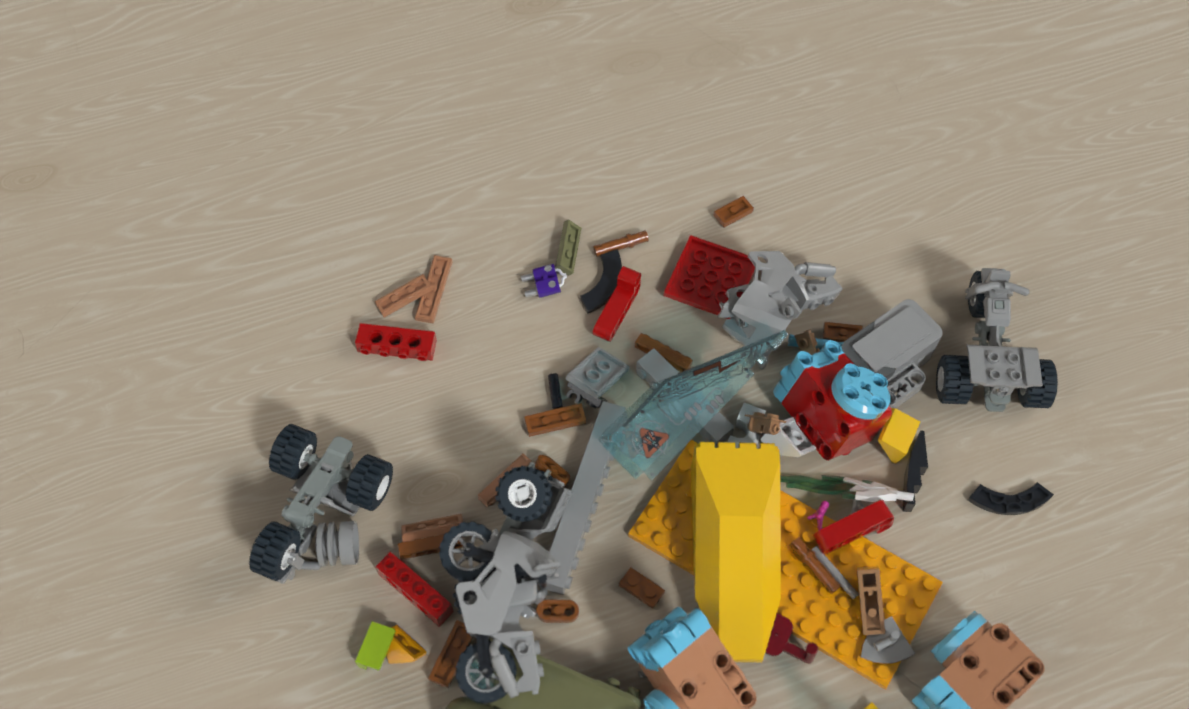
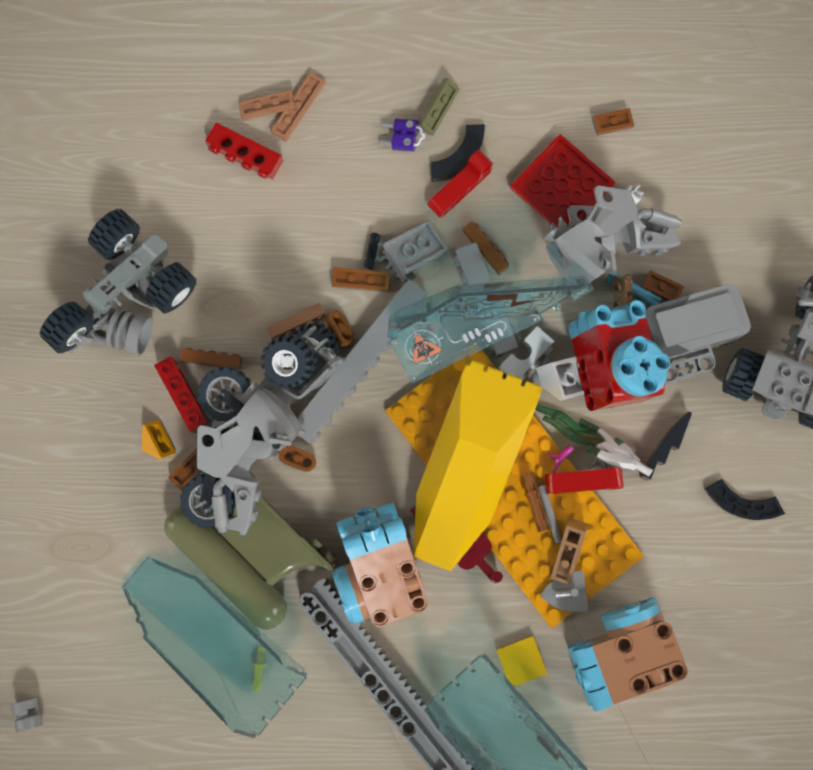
camera: 25 degrees right, 20 degrees up
lime panel [355,622,396,671] -> none
nougat tile [401,513,463,542] -> none
dark orange pin [593,230,649,257] -> none
dark orange plate [619,567,665,609] -> none
medium nougat hinge [745,412,786,435] -> none
yellow slope [878,408,920,464] -> none

